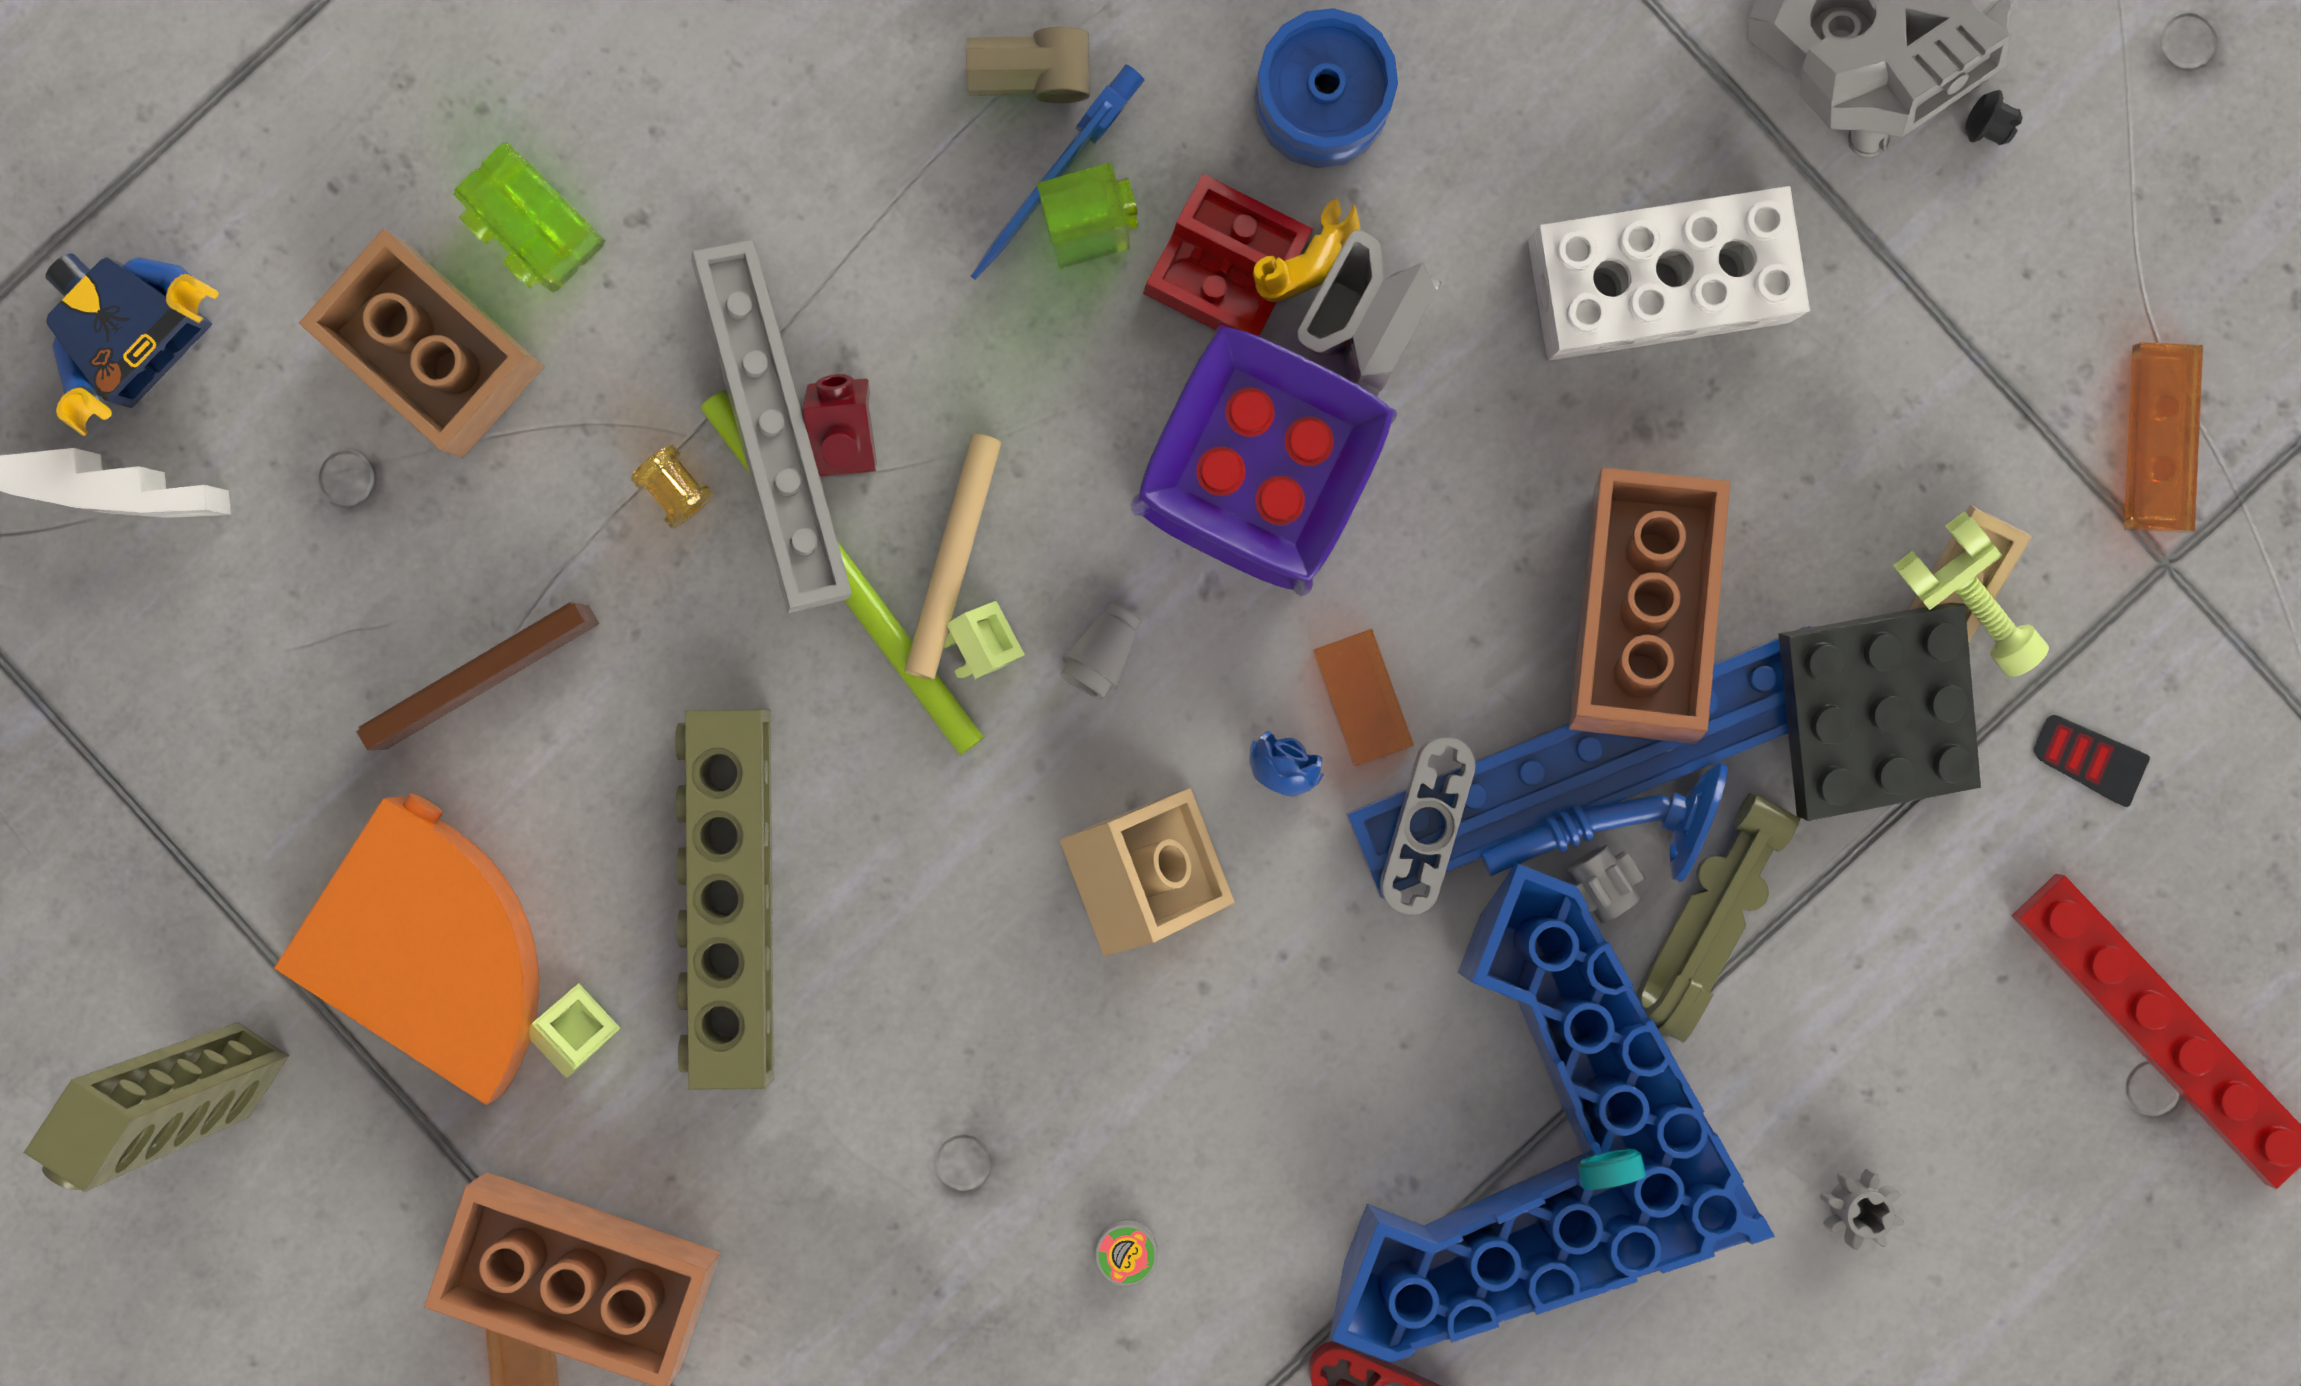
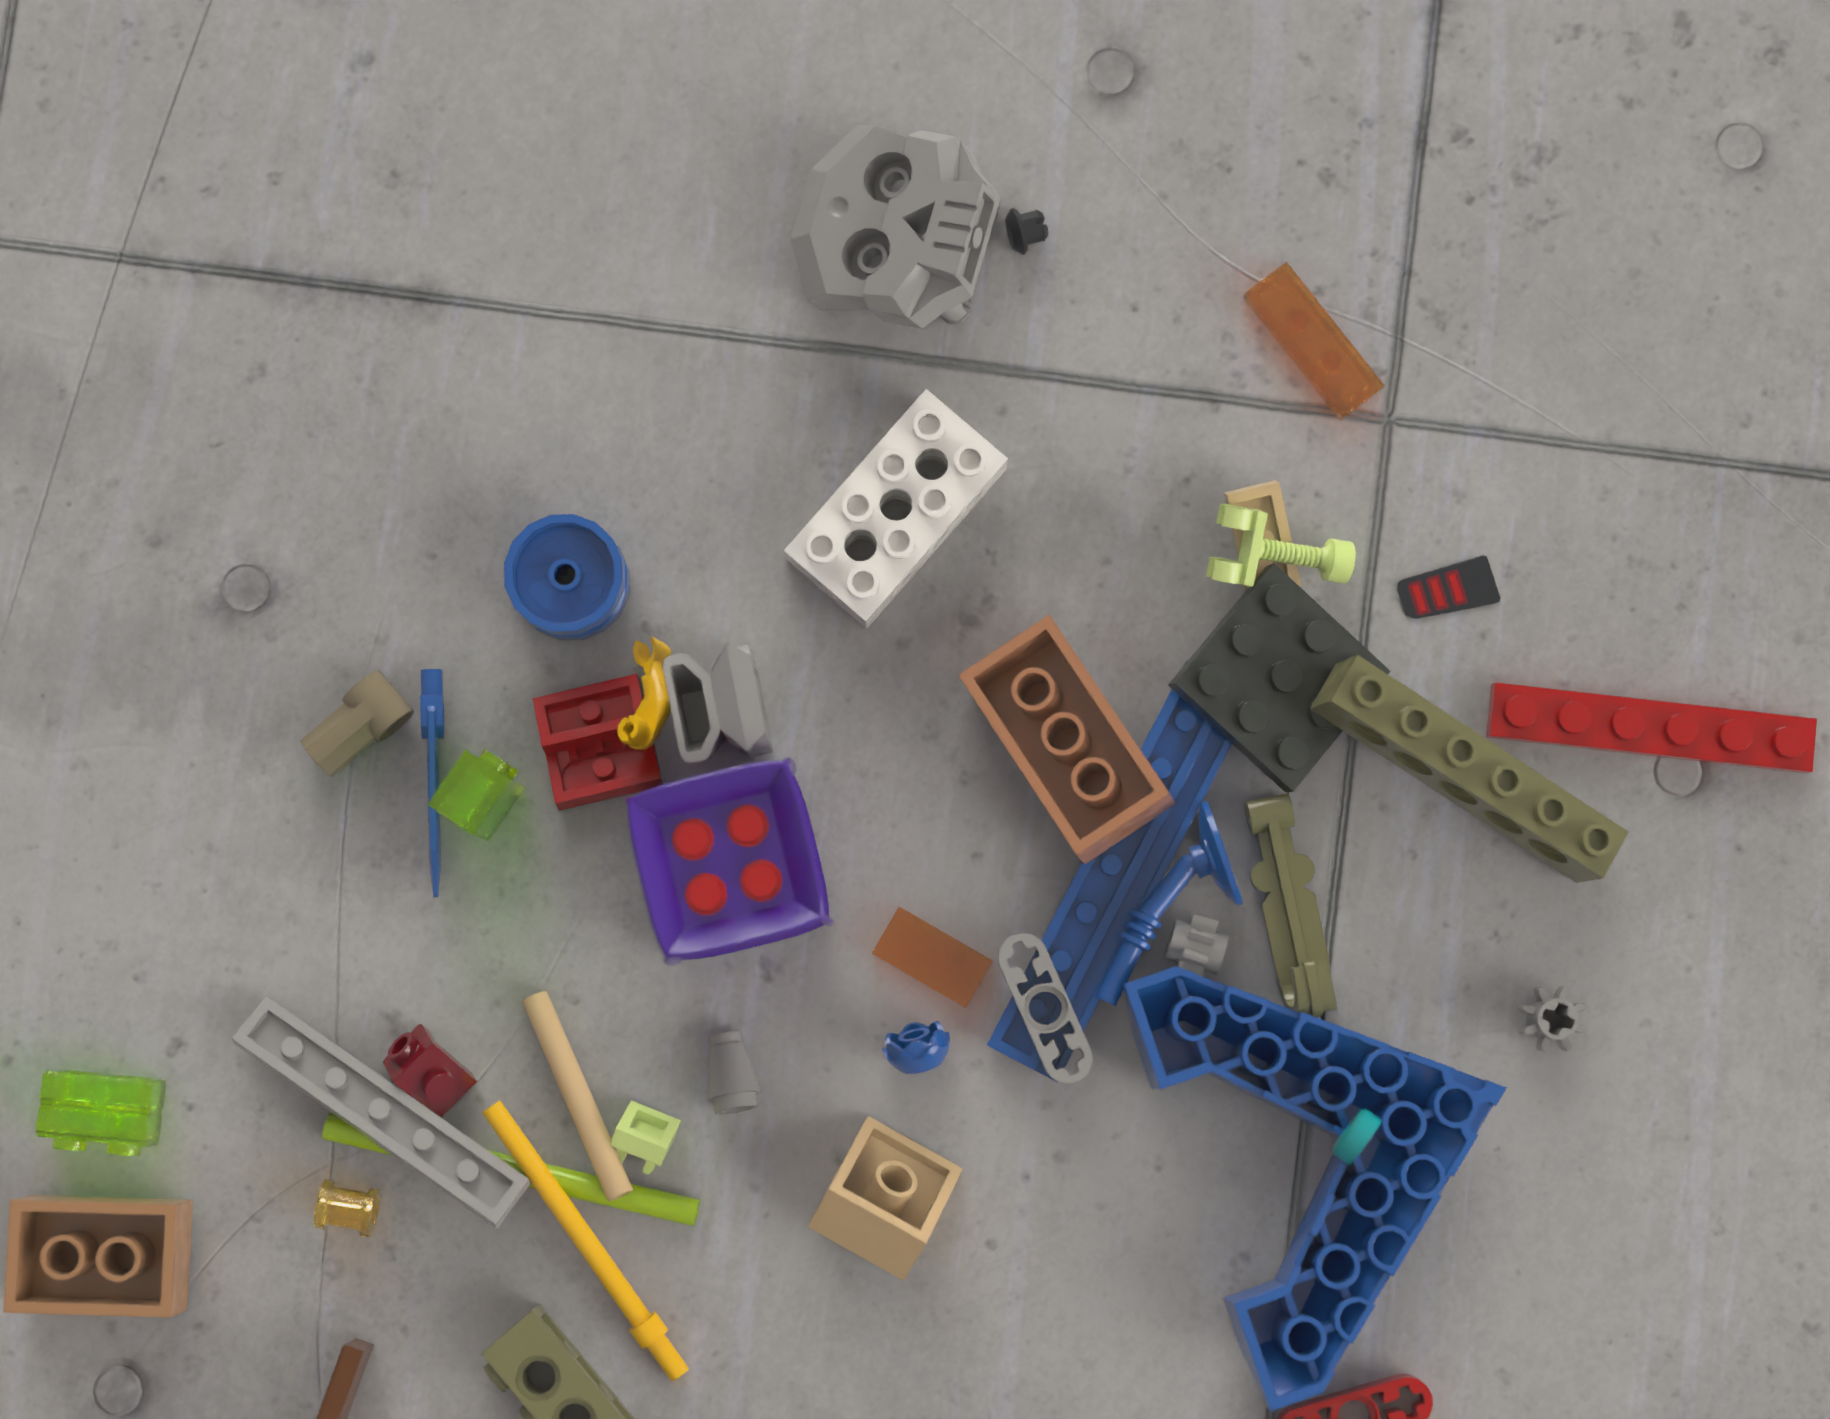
camera: 35 degrees left, 5 degrees down
none -> yellow bar [482,1100,689,1381]
none -> olive brick [1310,655,1629,883]

